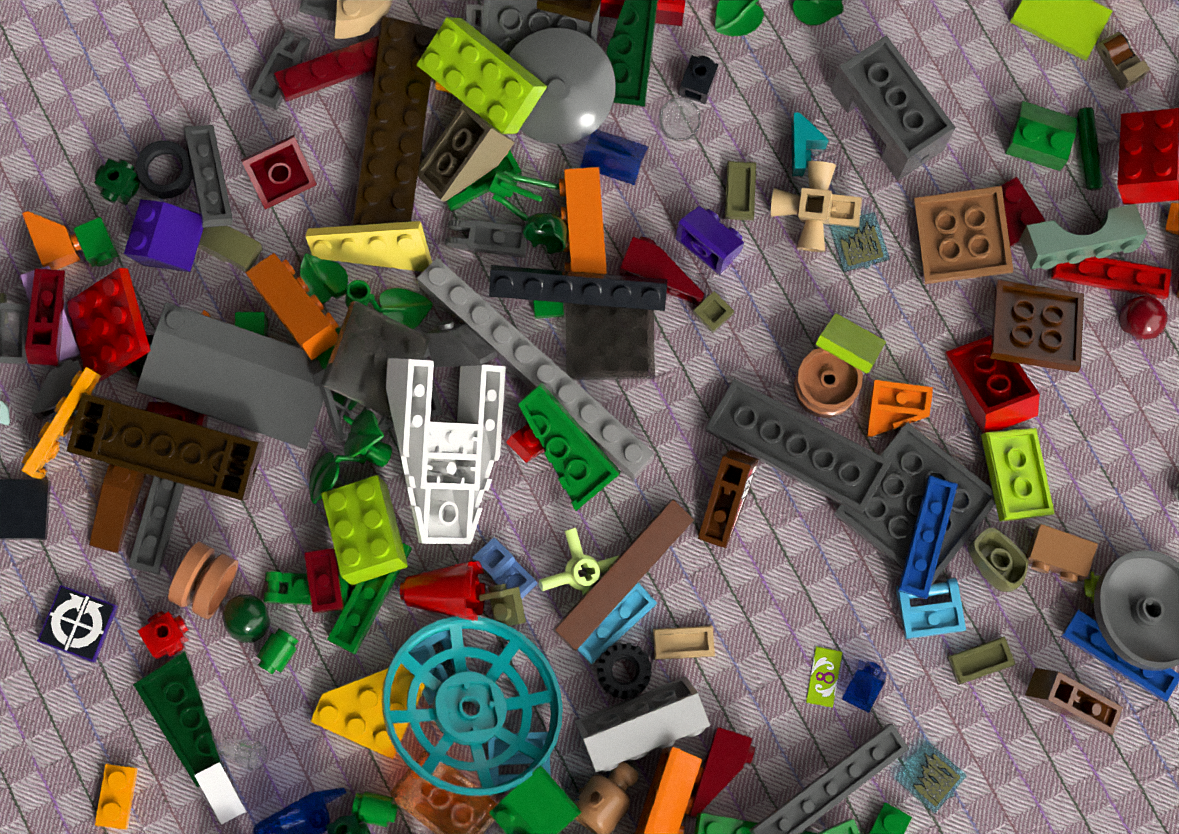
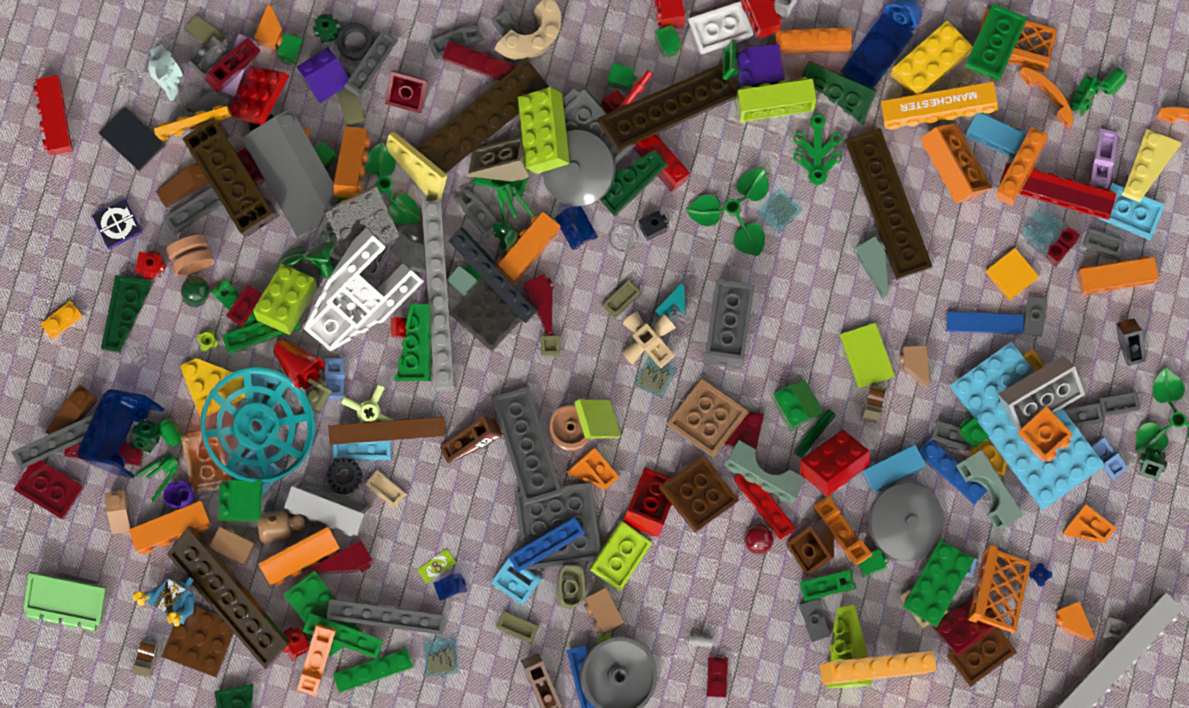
camera: 45 degrees right, 0 degrees up
white sticker [195,762,246,825] -> none
green brick [256,628,299,675] -> none
dark purple slope [676,206,744,276] -> none
none -> lime plate [196,330,219,352]
none -> sand green brick [447,266,477,298]

